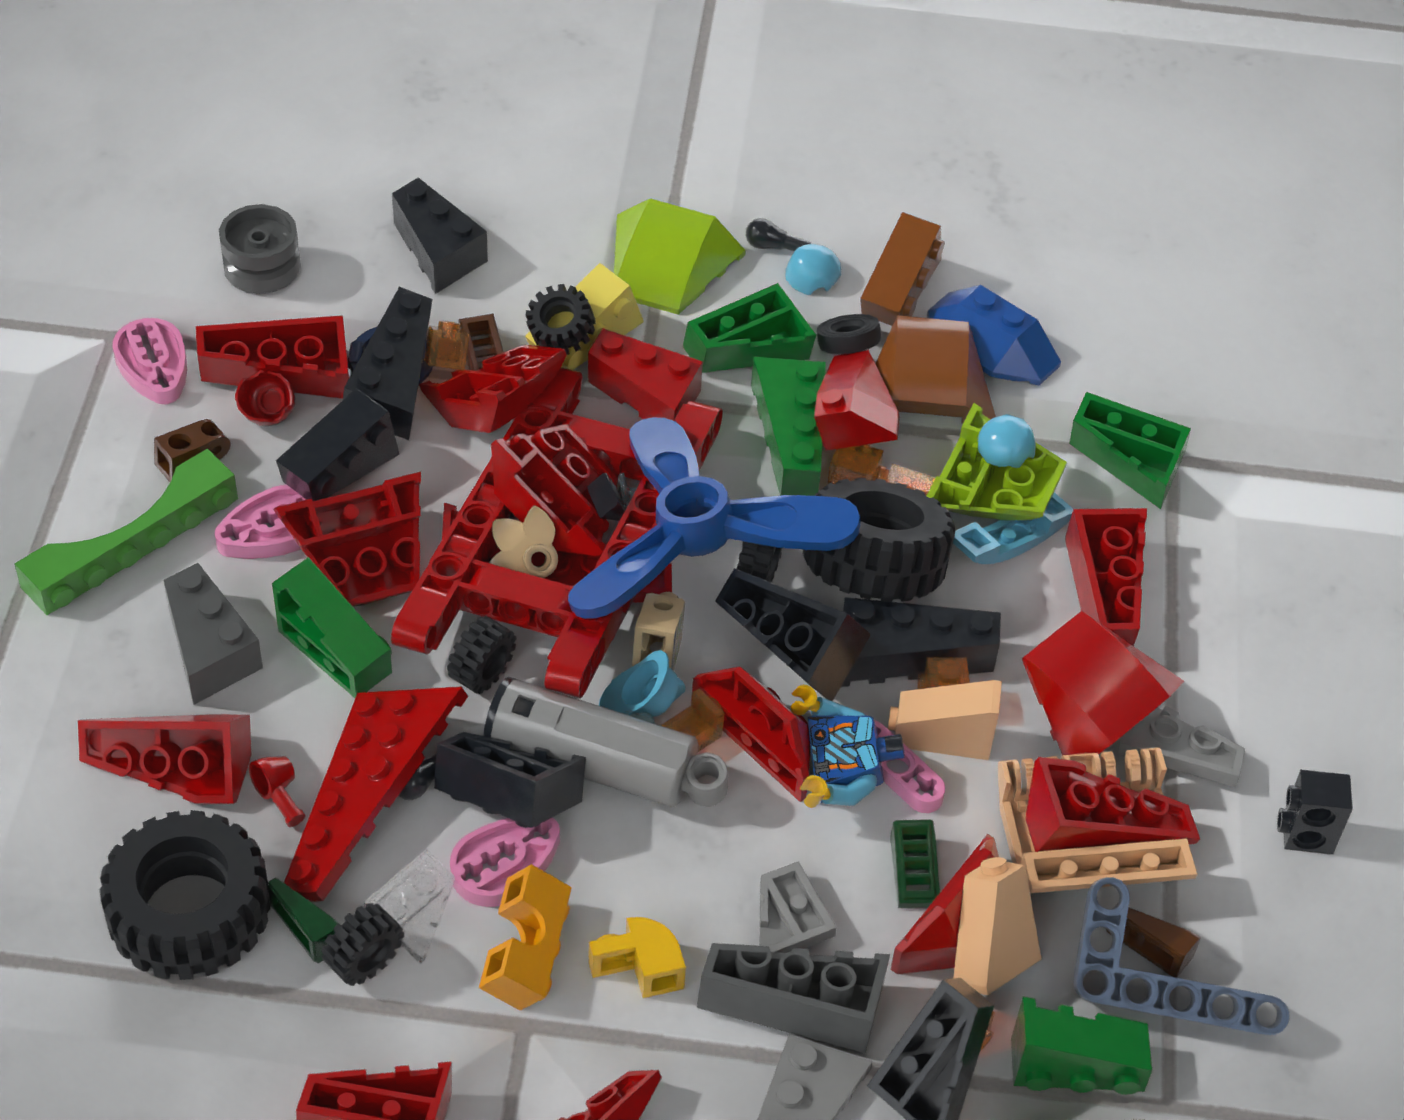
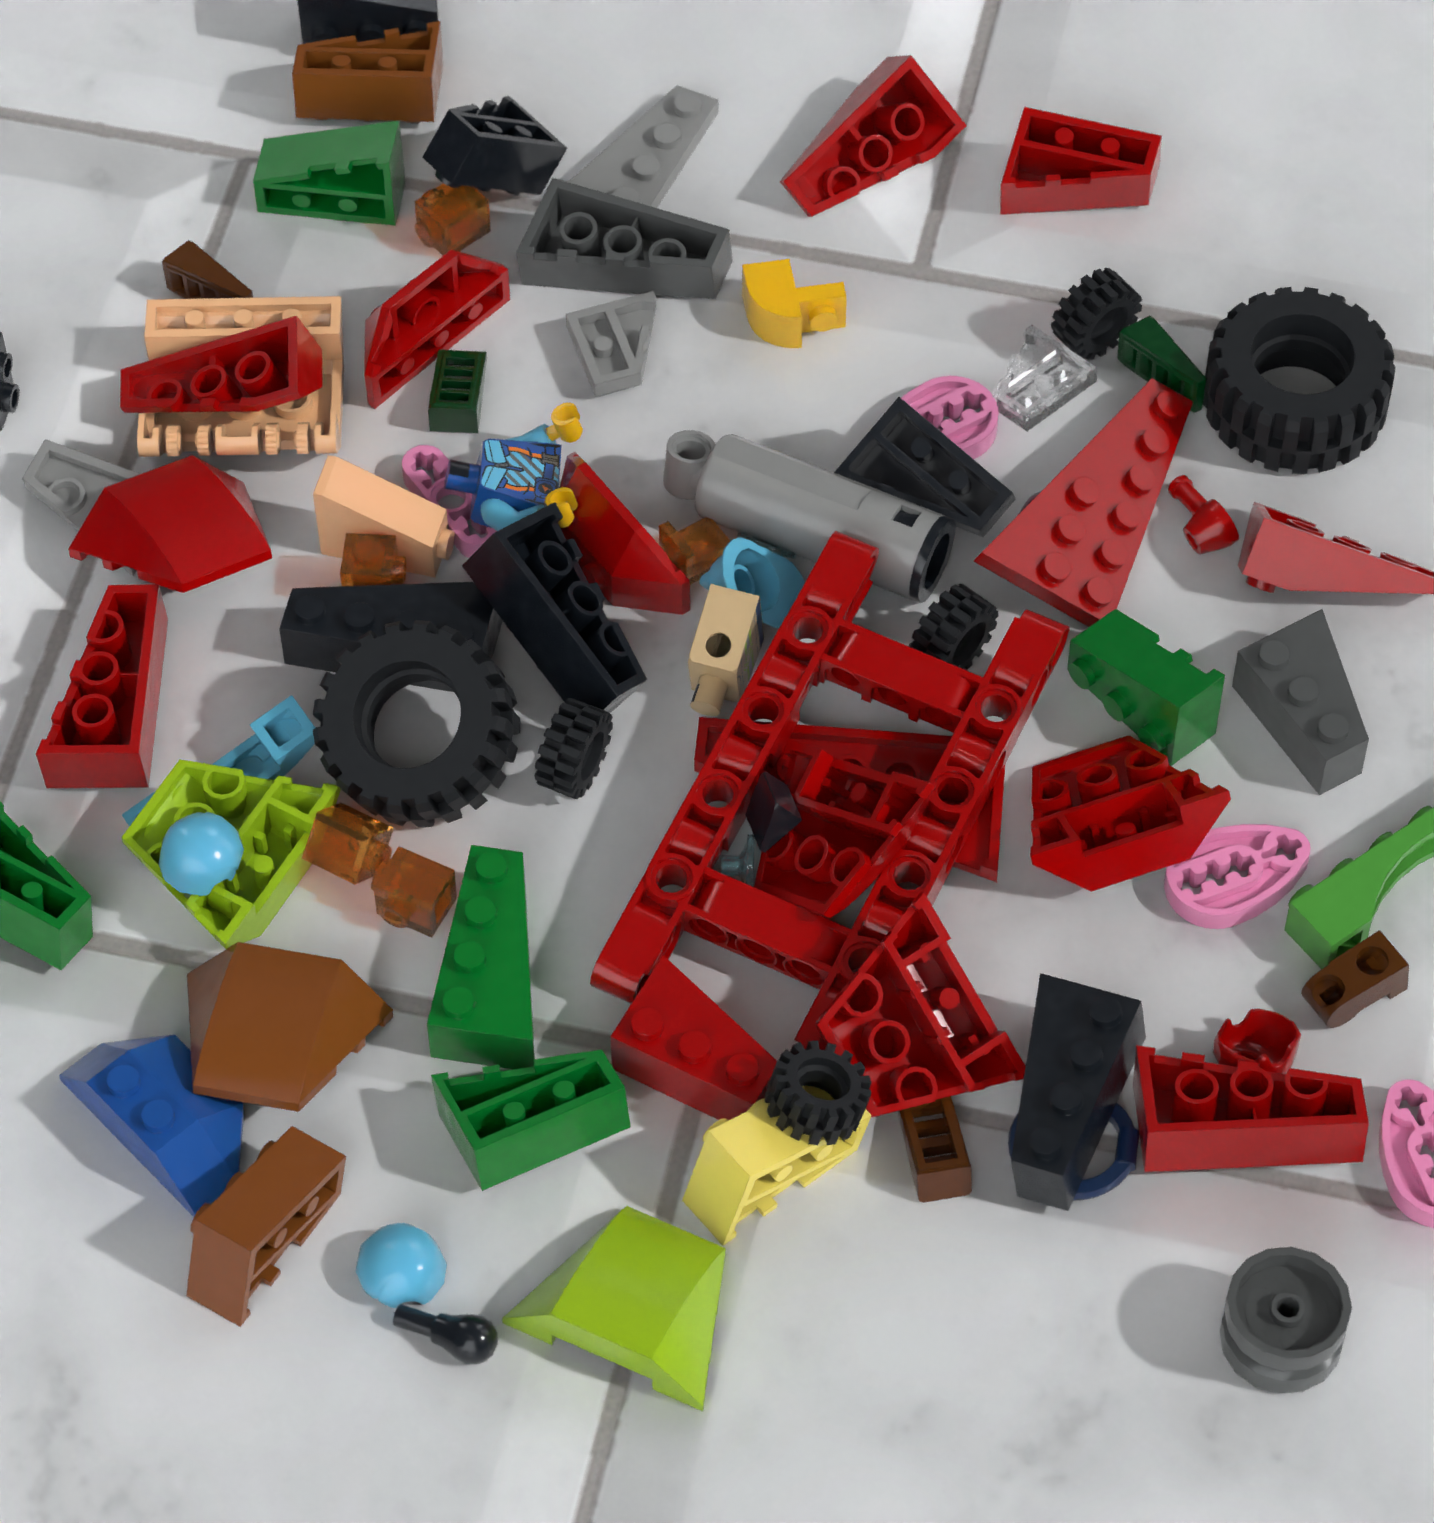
camera: 170 degrees left, 5 degrees up
black wedge [276,388,399,501] -> none
black wedge [392,177,488,294] -> none
clear orange brick [424,320,470,370] -> none
light orange arch [479,864,572,1011] -> none
tan plate [489,506,558,578] -> none
blue piece [568,417,861,618] -> none
red wedge [814,350,900,451] -> none
black tyre [817,314,881,354] -> none
light nougat slope [954,857,1042,995] -> none
sand blue beam [1073,877,1290,1035] -> none

